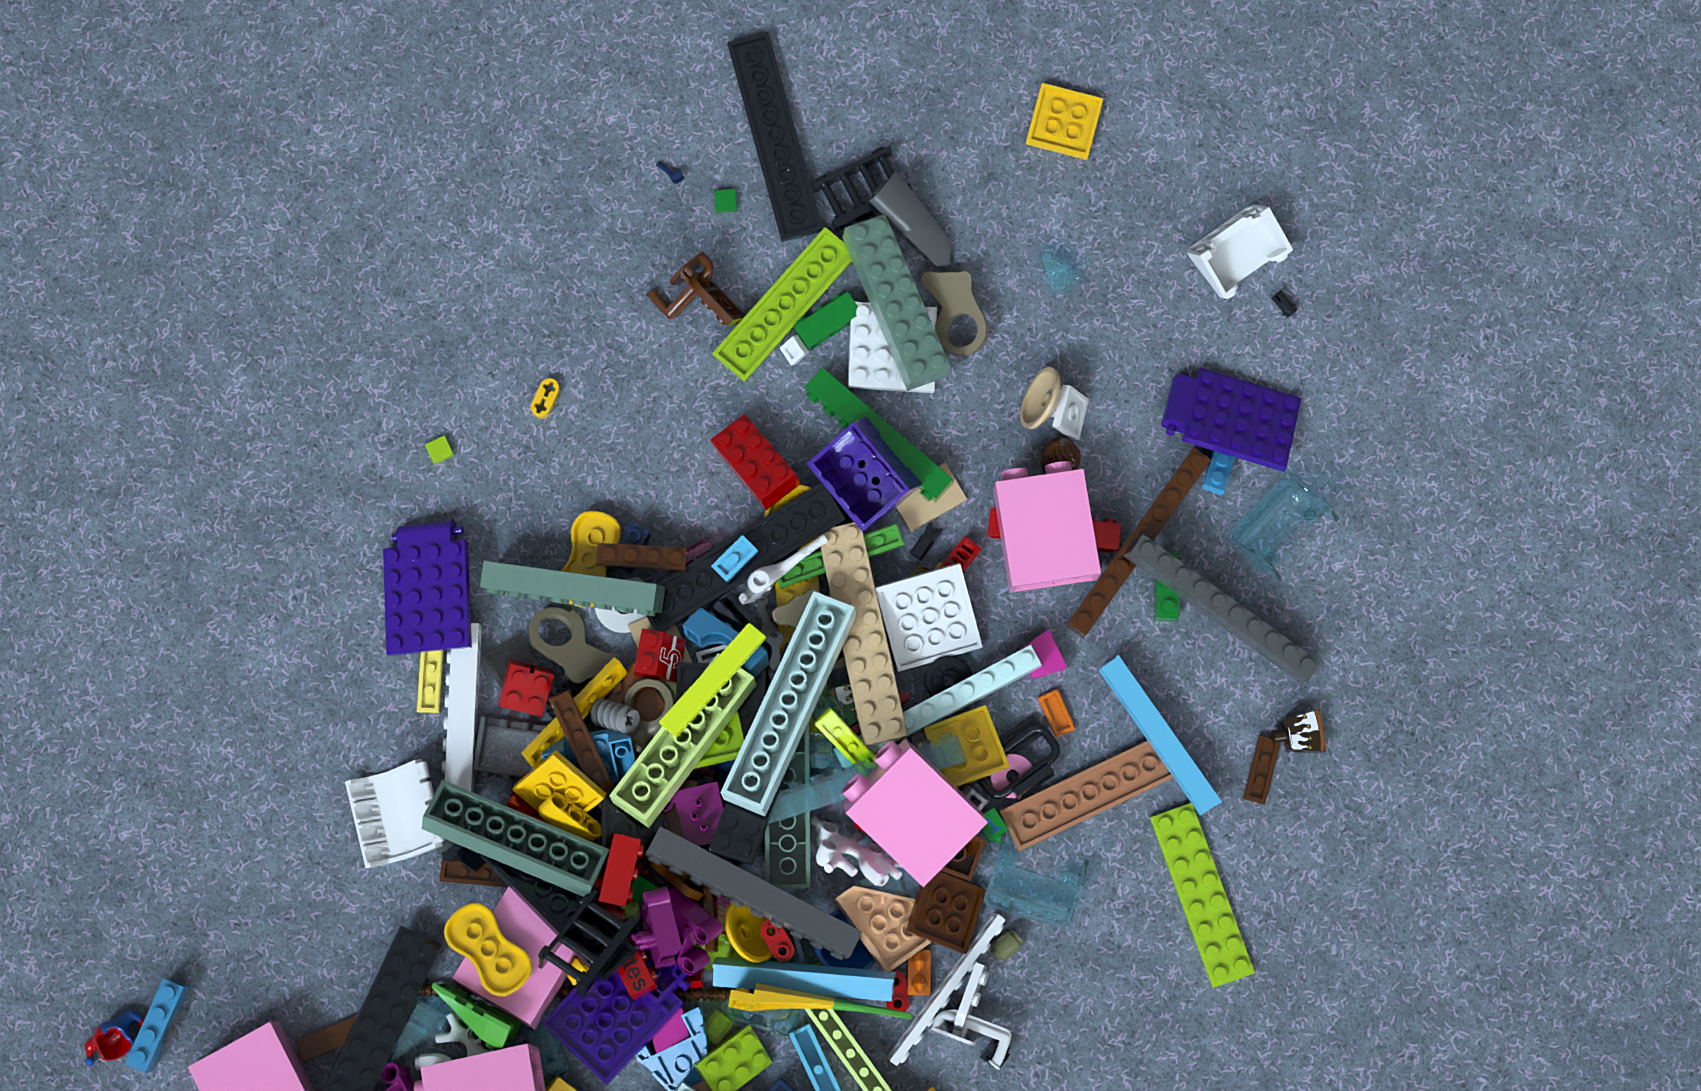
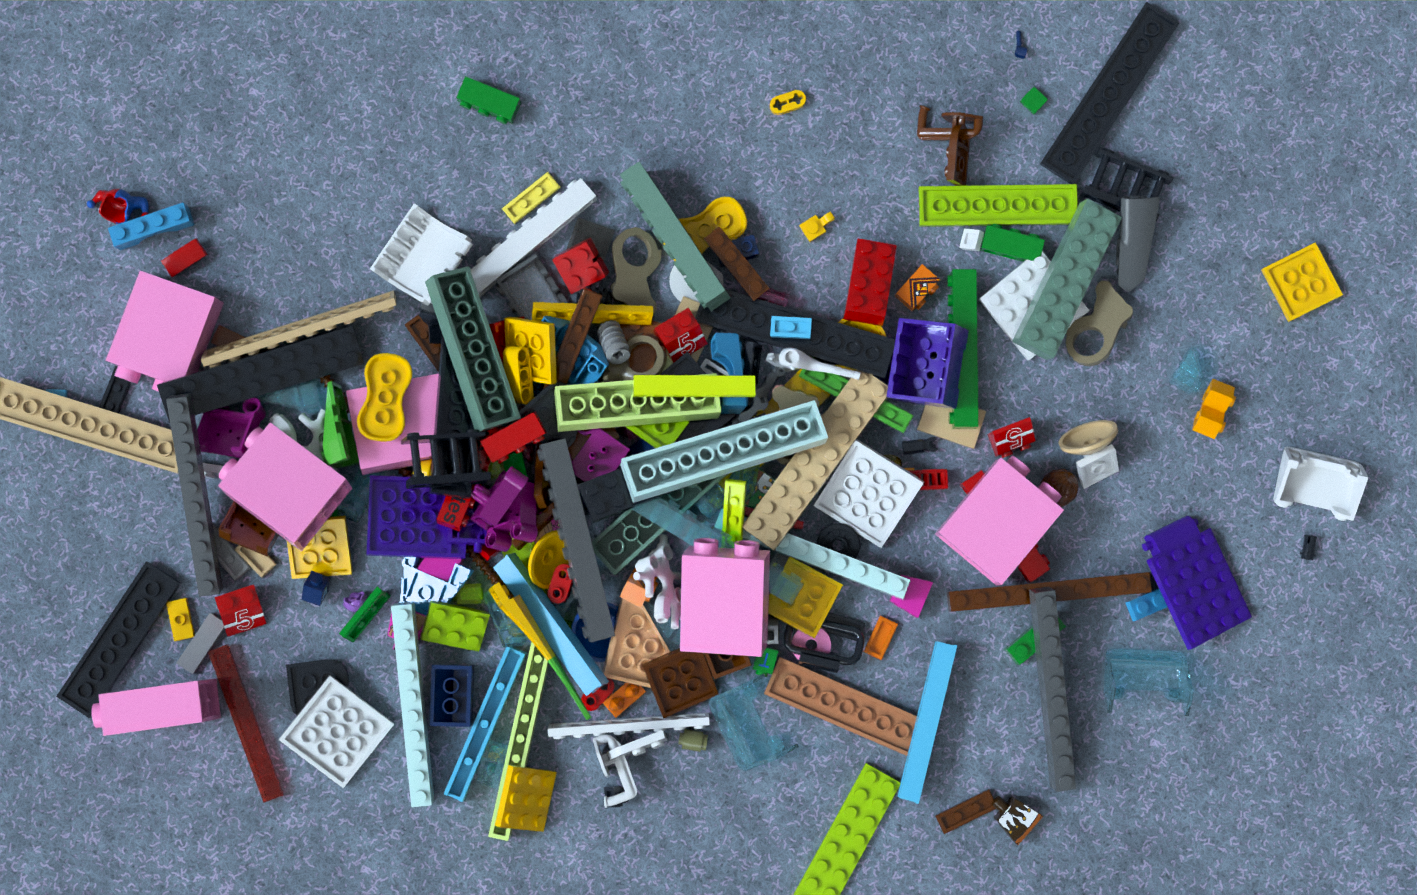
camera: 50 degrees right, 5 degrees up
dark purple plate [383,520,472,656] -> none
lime tile [425,435,454,465] -> none
none -> red slope [161,238,208,277]
none -> tan plate [201,291,396,367]
none -> green brick [456,76,521,125]
none -> brick [620,568,659,607]
none -> yellow plate [799,211,835,242]
none -> brick [895,264,940,311]
none -> red slope [987,417,1035,458]
none -> light orange brick [1192,379,1236,439]

